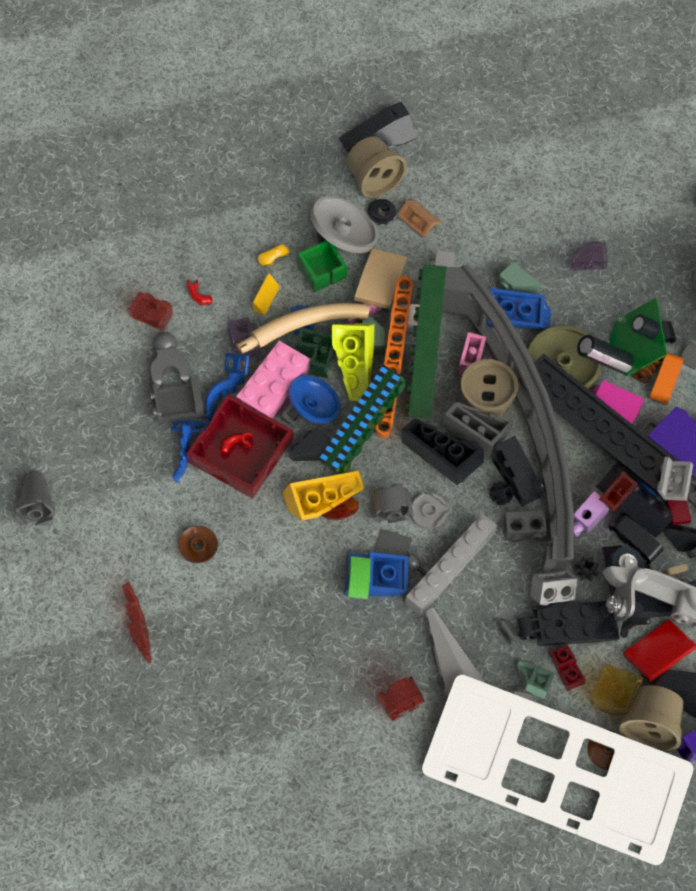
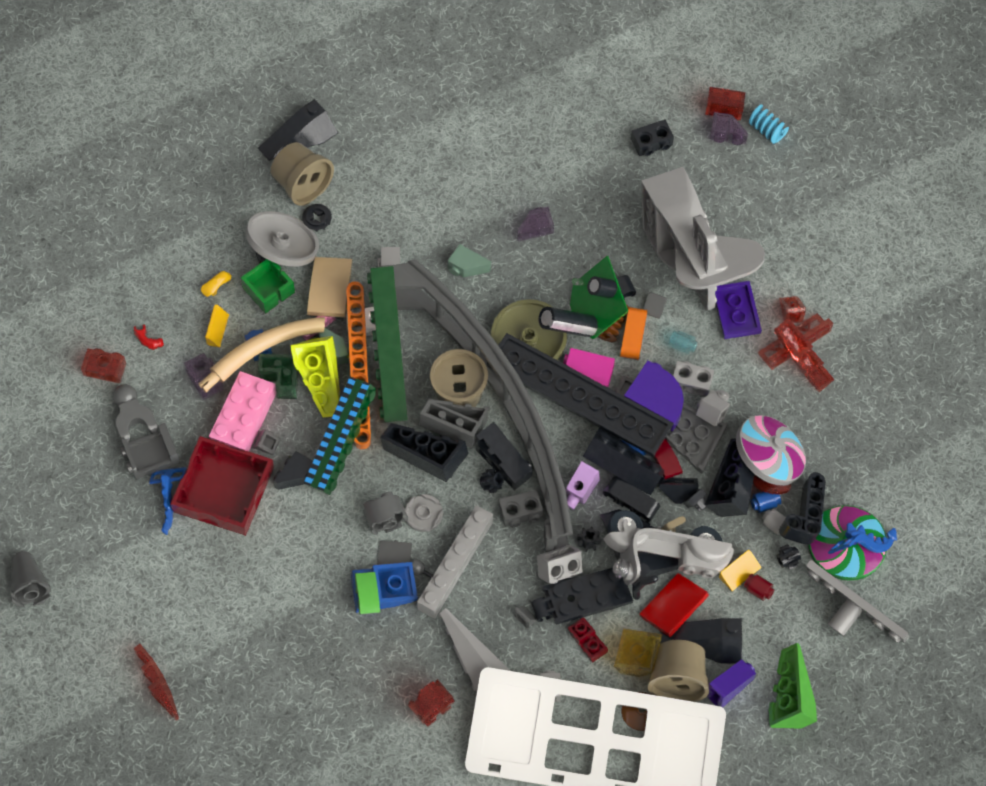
camera: 10 degrees left, 0 degrees up
reddish brown dish [178,526,218,563] -> none
blue piece [205,353,249,422] -> none
red piece [220,433,254,454] -> none
yellow wedge [282,471,364,521] -> none
blue dish [288,375,341,424] -> none
clear red dish [322,497,359,520] -> none
medium nougat panel [398,200,442,237] -> none
bright pink brick [458,332,486,376] -> none
blue slope [486,288,551,329] -> none
sand green wing [516,659,555,698] -> none
clear red slope [599,471,638,512] -> none
light grey bracket [657,457,693,501] -> none

